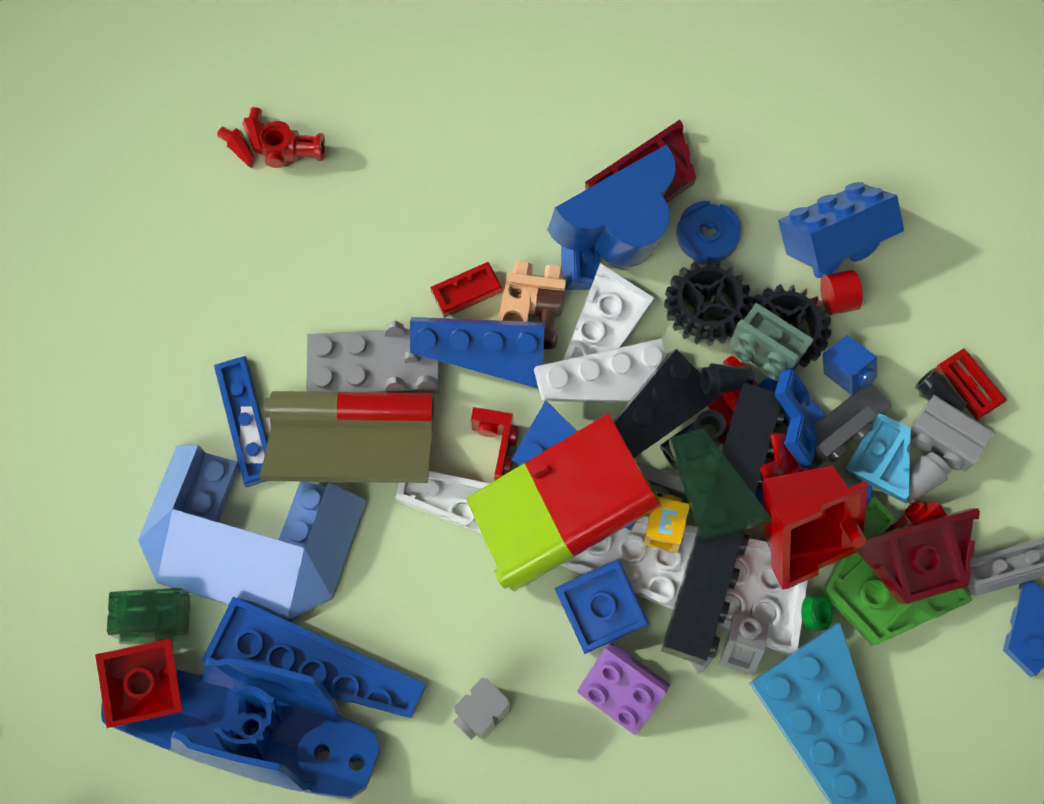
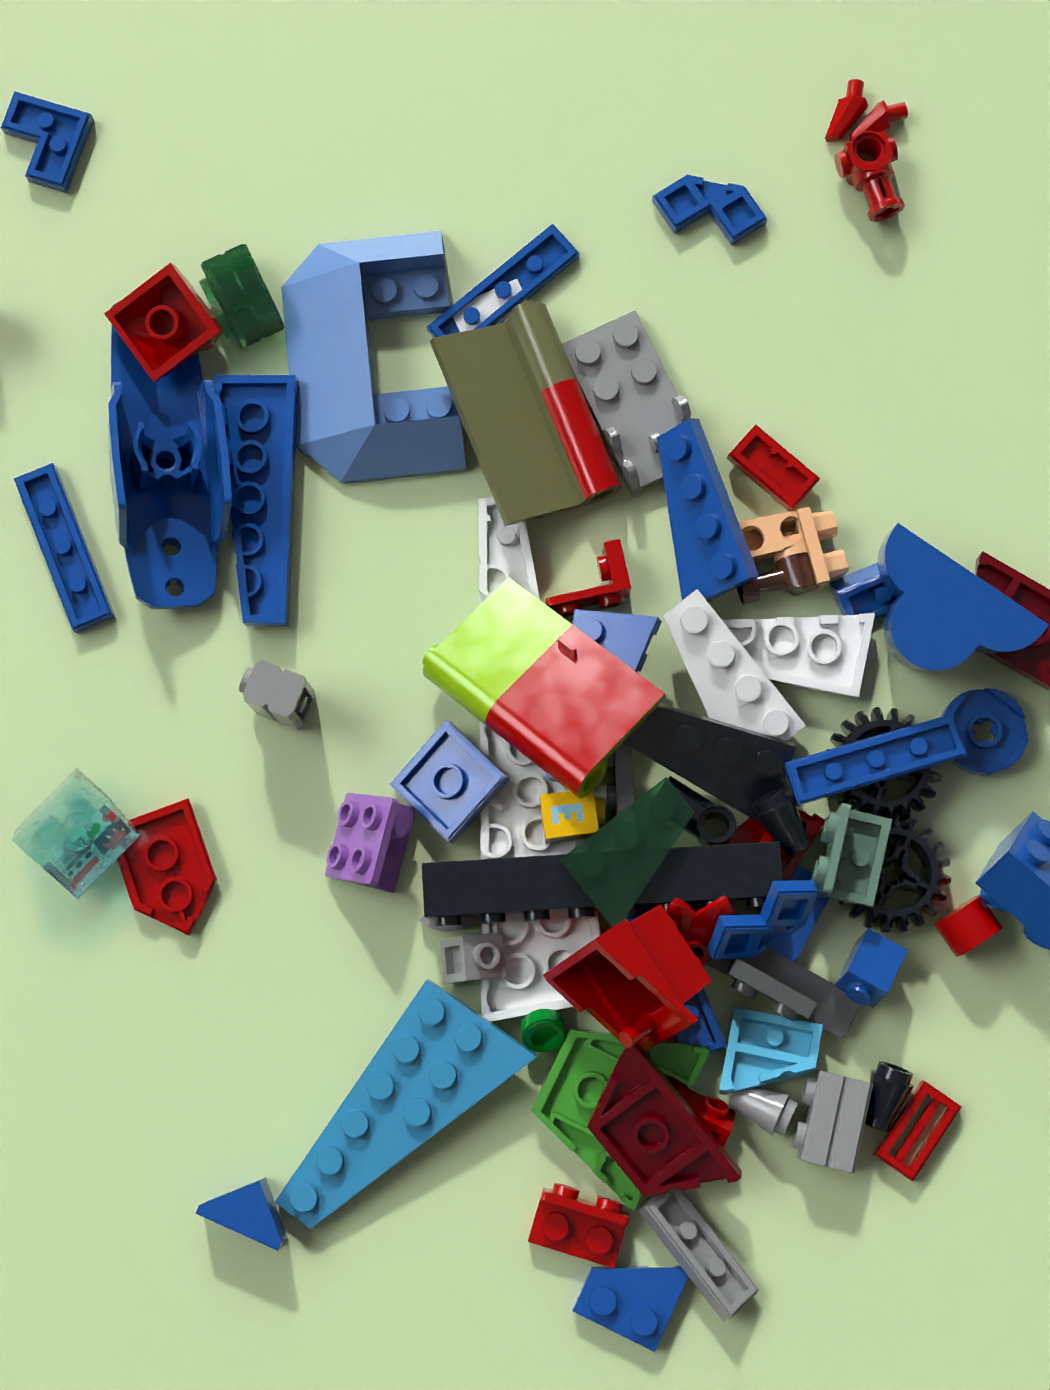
camera: 70 degrees right, 10 degrees up
none -> red bracket [528,1183,630,1269]
none -> blue tile [652,174,767,246]
none -> blue tile [784,713,967,806]

